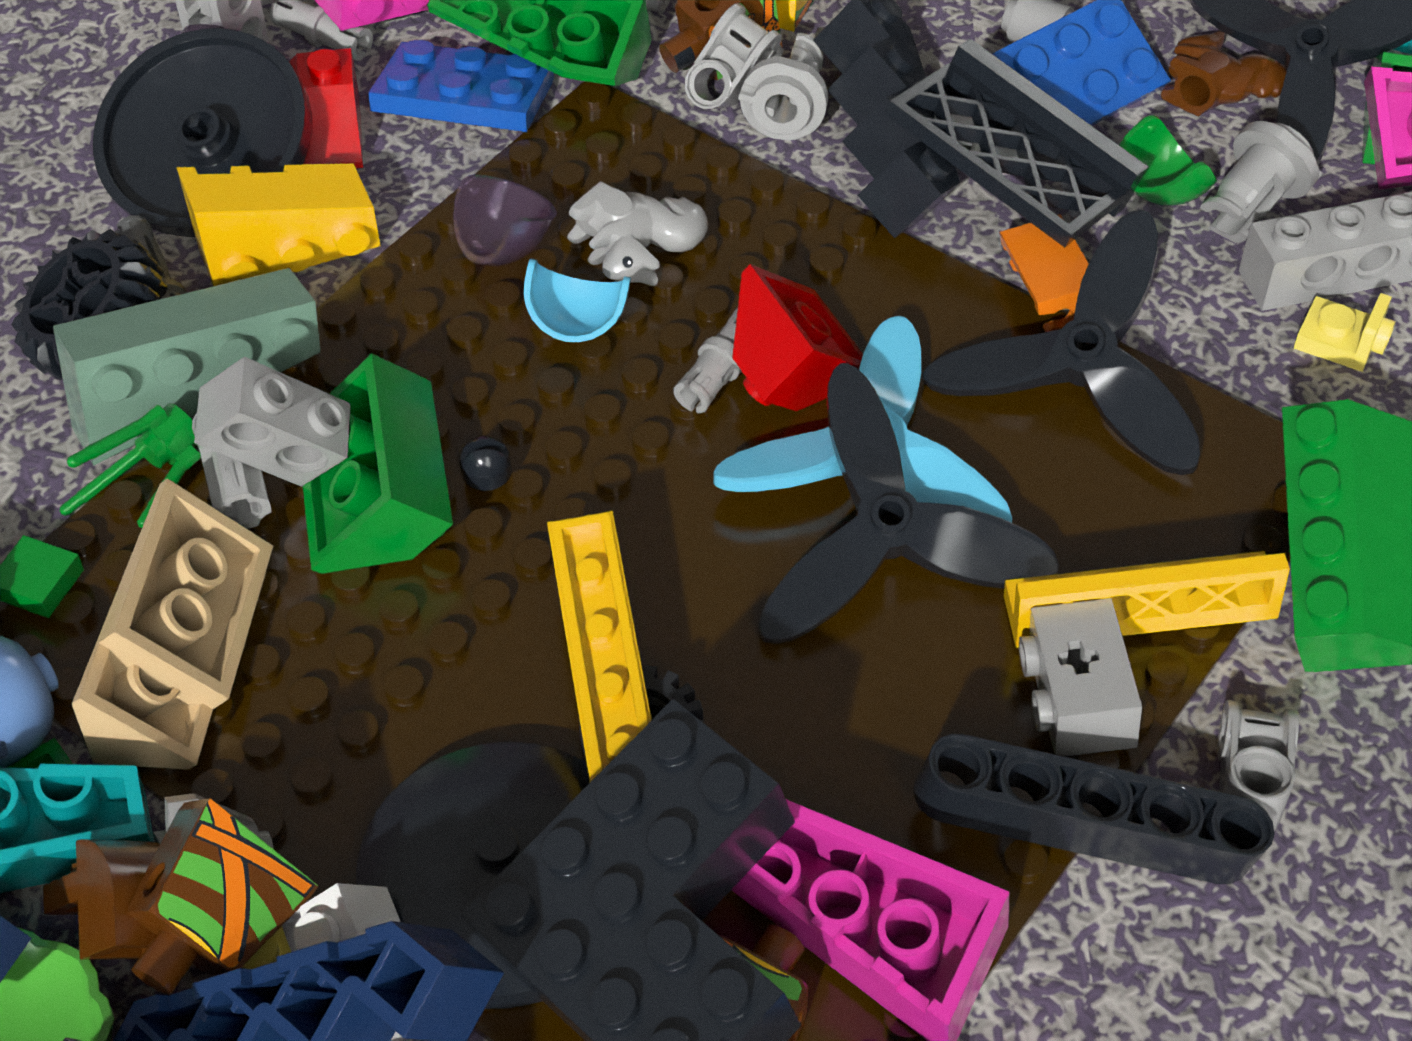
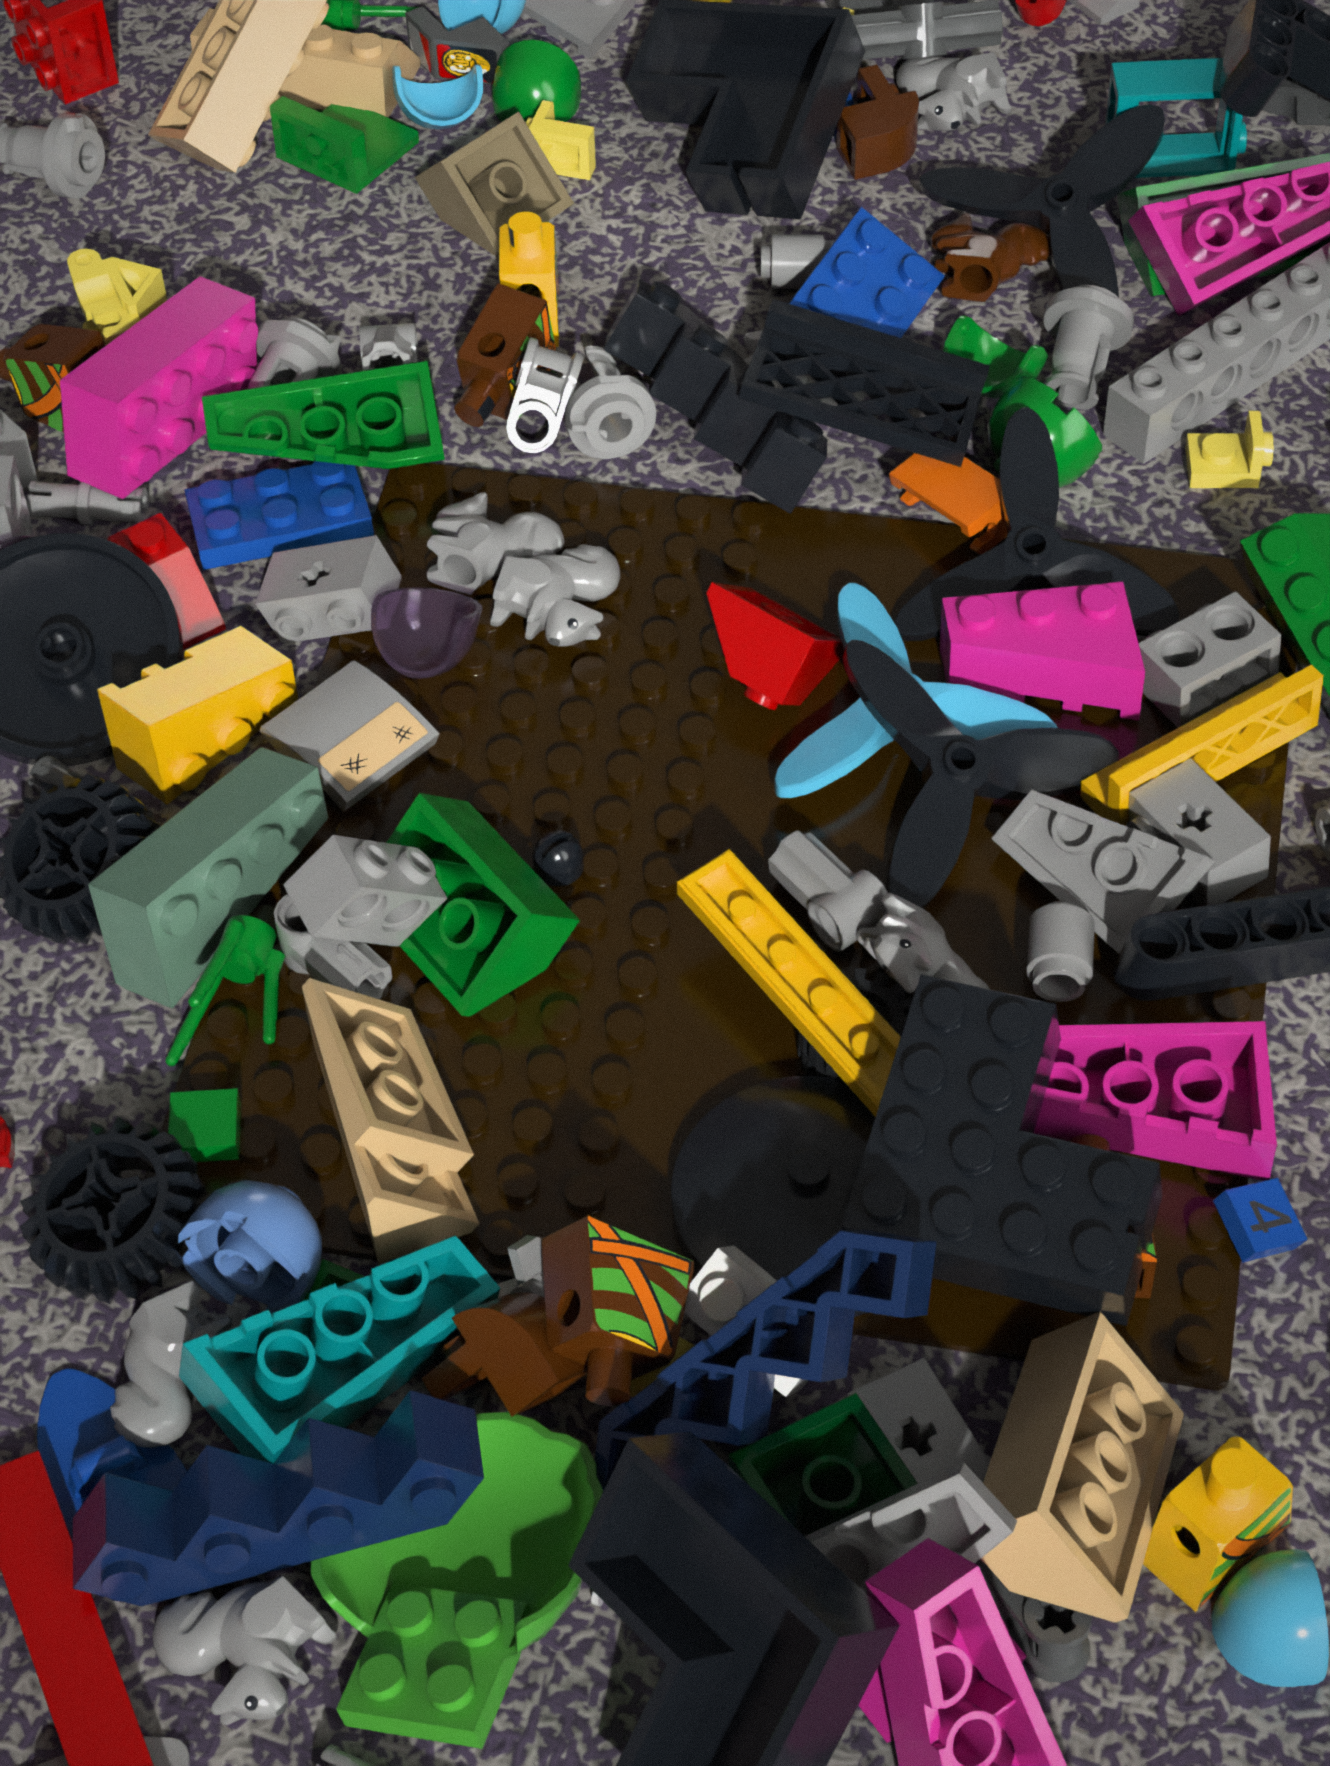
camera: 25 degrees left, 0 degrees up
medium azure helmet [524,259,631,342] -> none
light grey pin [674,307,742,413] -> none
none -> light grey brick [255,535,402,643]
none -> light grey slope [260,660,439,812]
none -> light grey animal [427,492,565,595]
none -> light grey piece [768,830,888,952]
none -> light grey animal [856,892,991,994]
none -> dark pink wedge [939,582,1145,721]
none -> green cylinder [987,376,1102,488]
none -> light grey wing [991,789,1215,954]
none -> light grey brick [1026,901,1095,1002]
none -> light grey brick [1138,591,1281,728]

